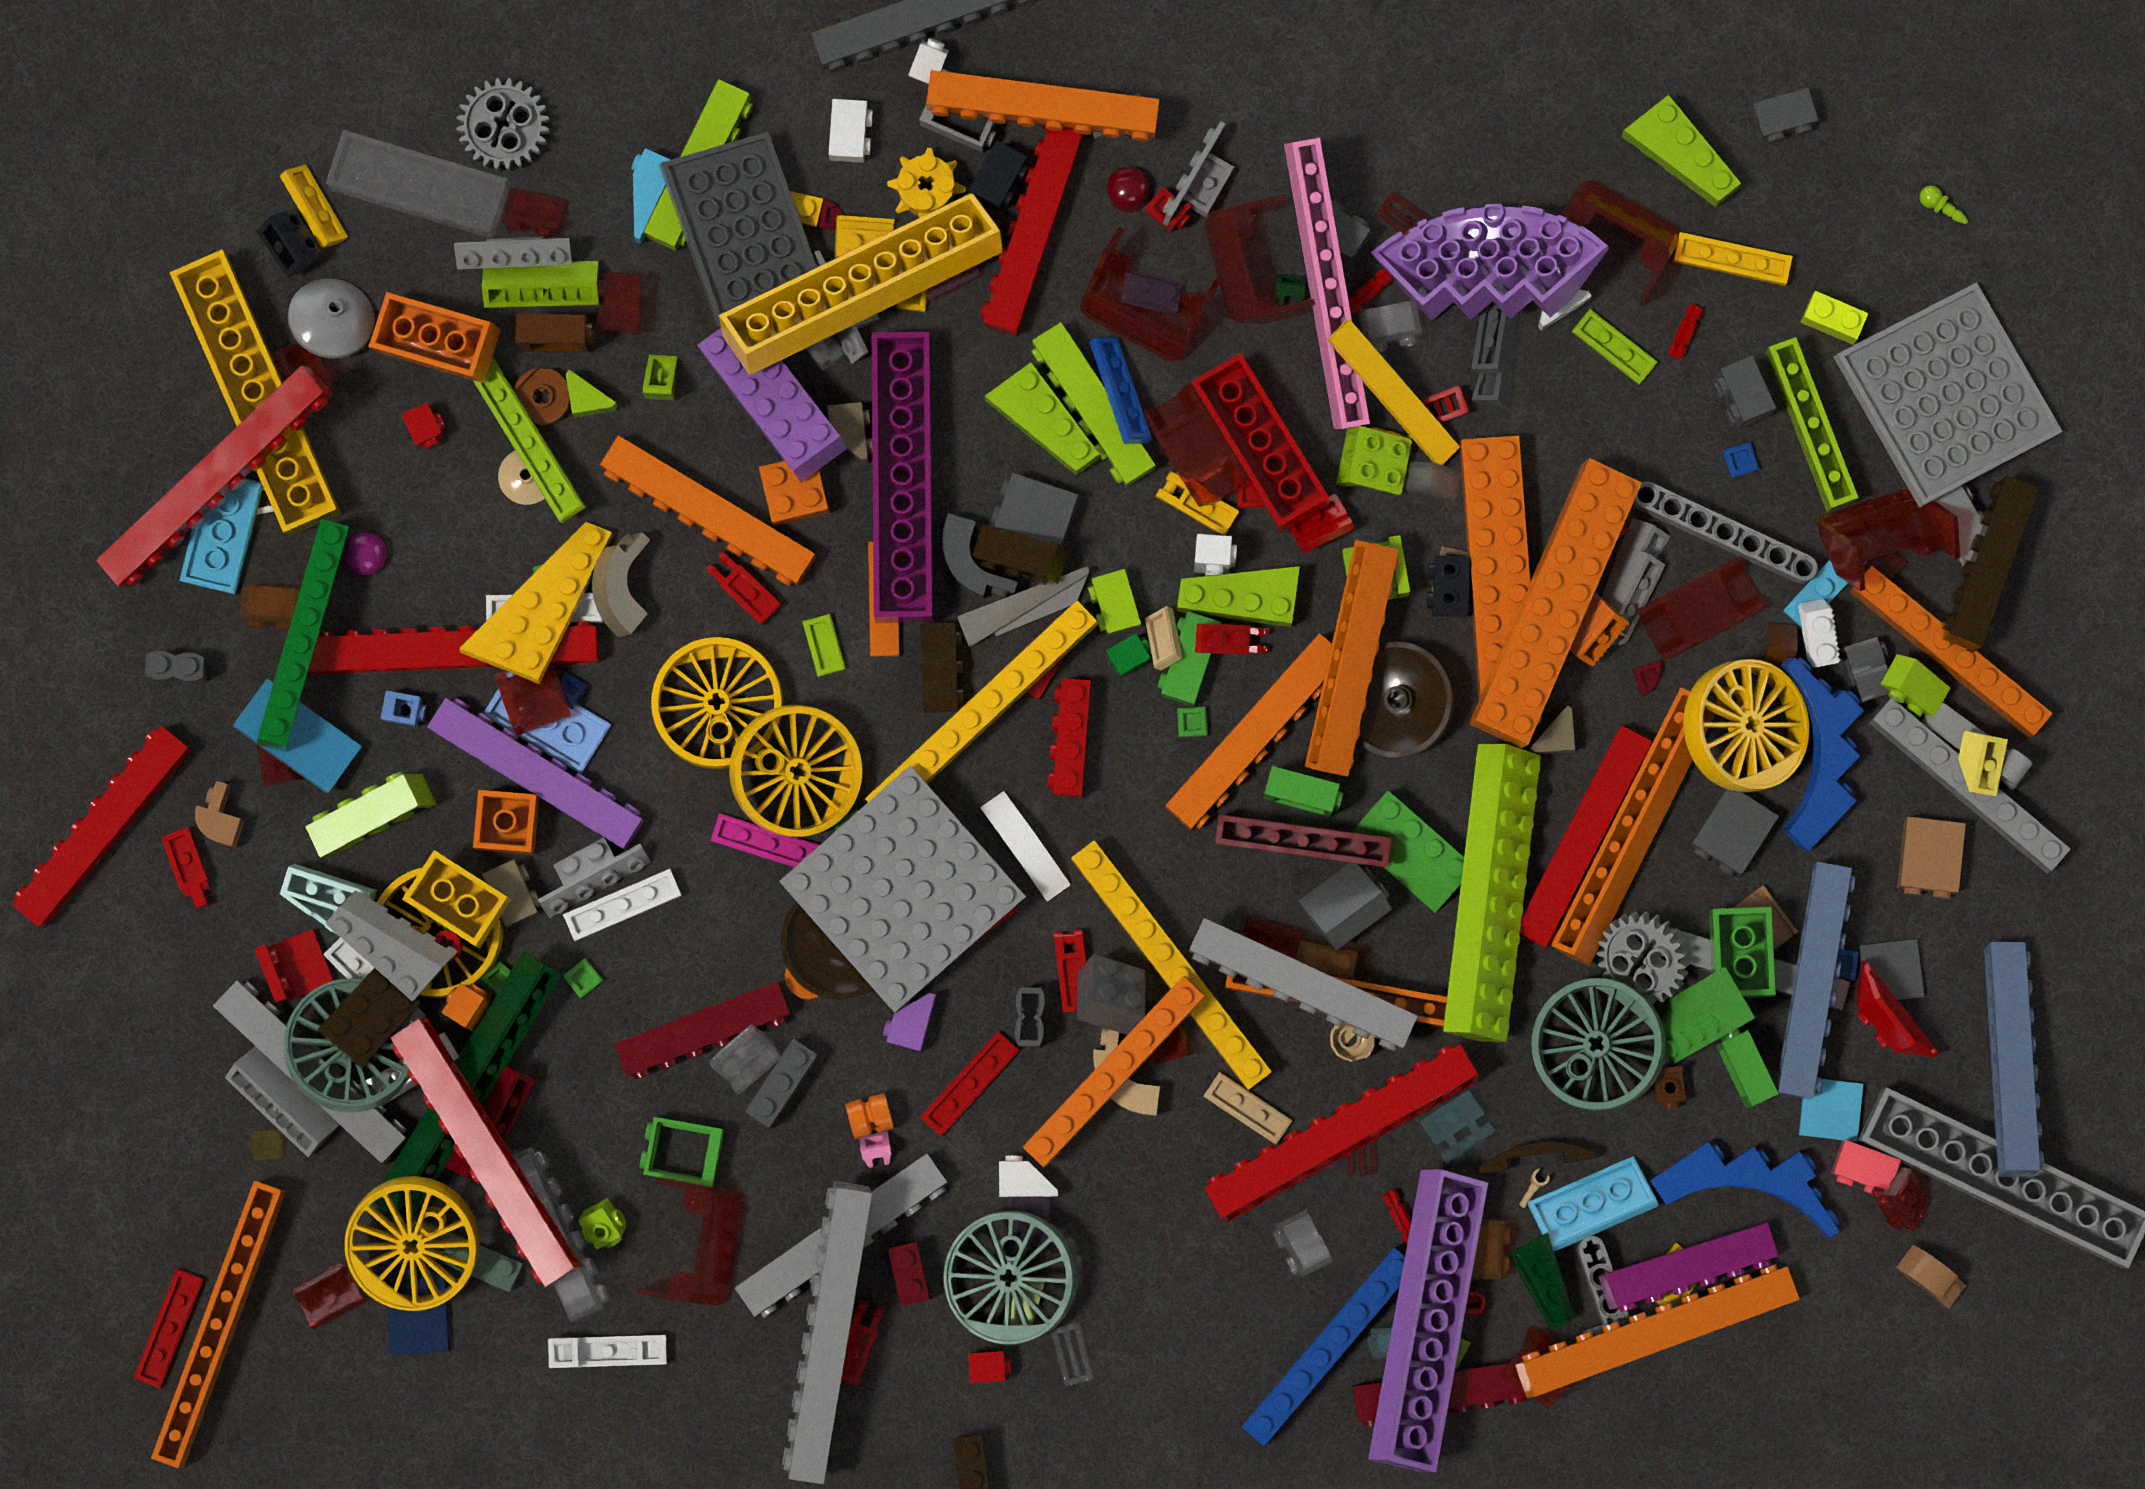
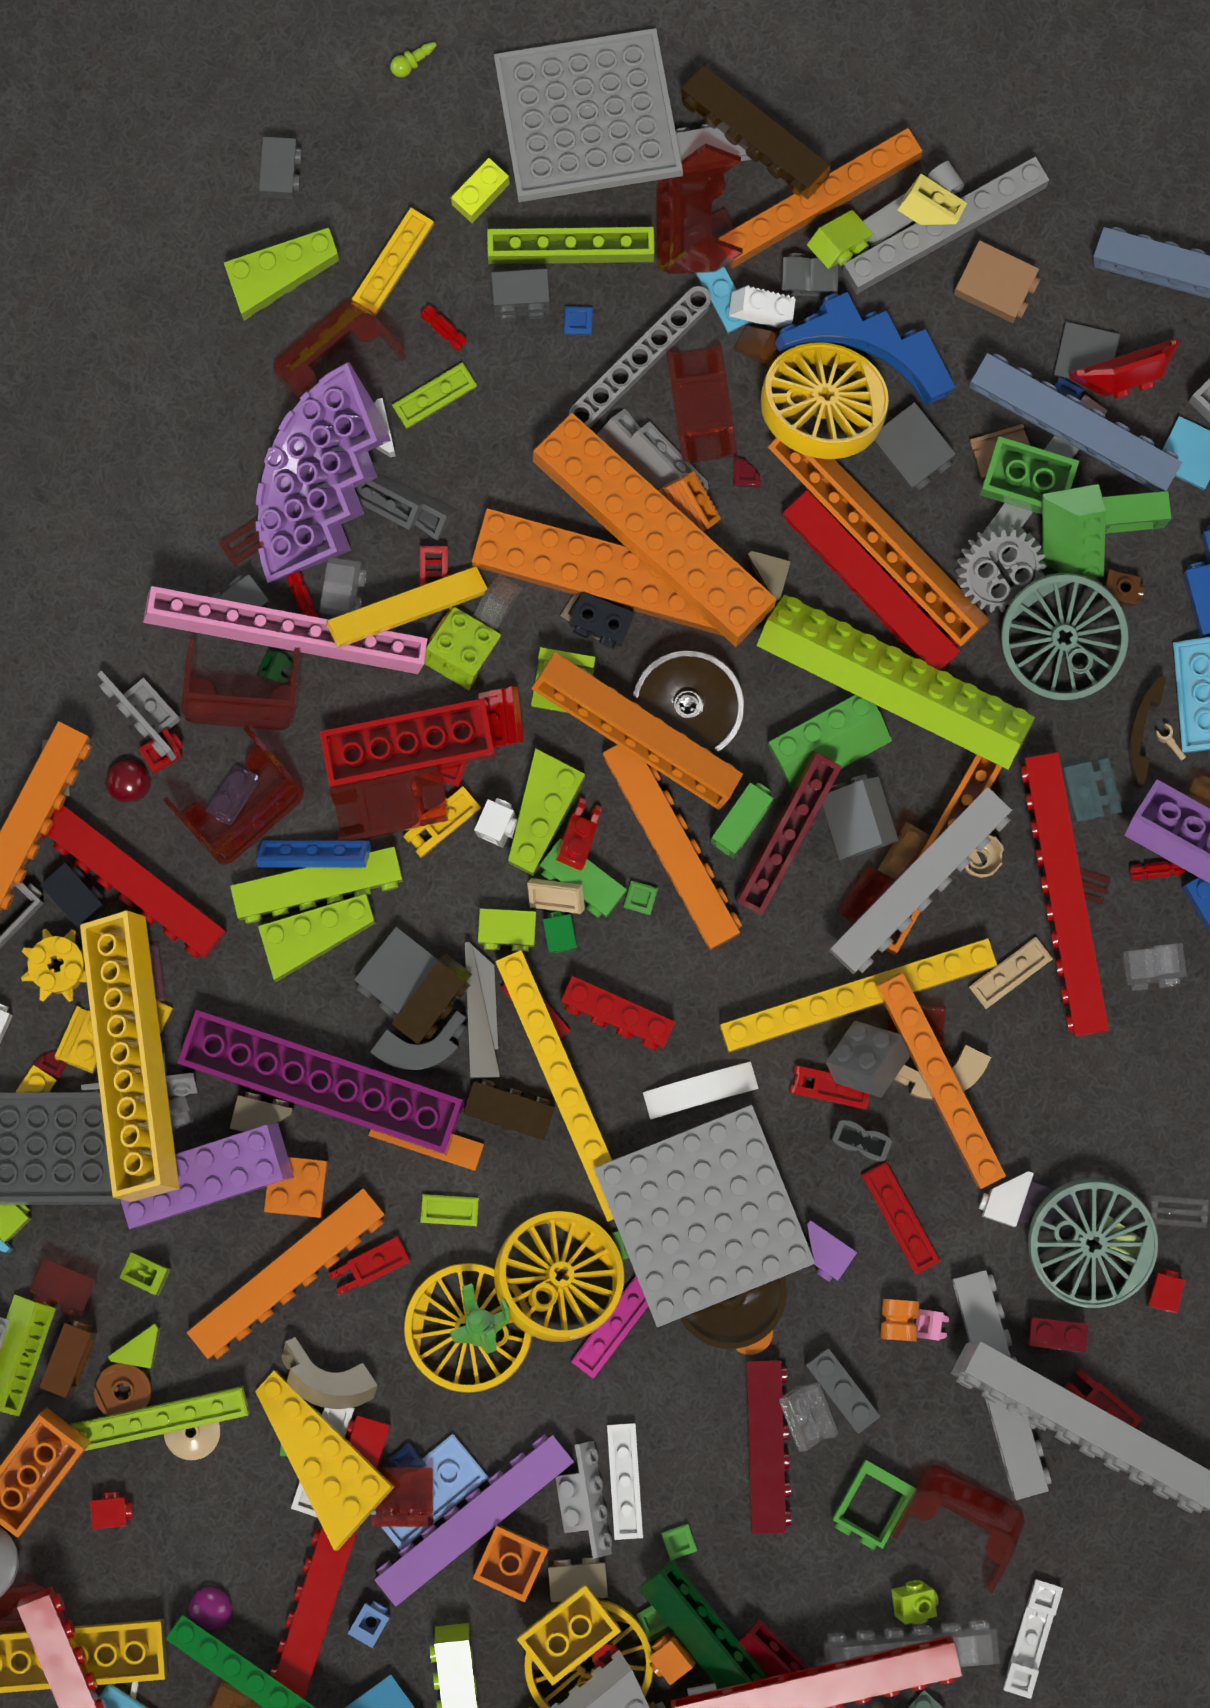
camera: 75 degrees left, 0 degrees up
none -> bright green piece [450,1283,510,1354]

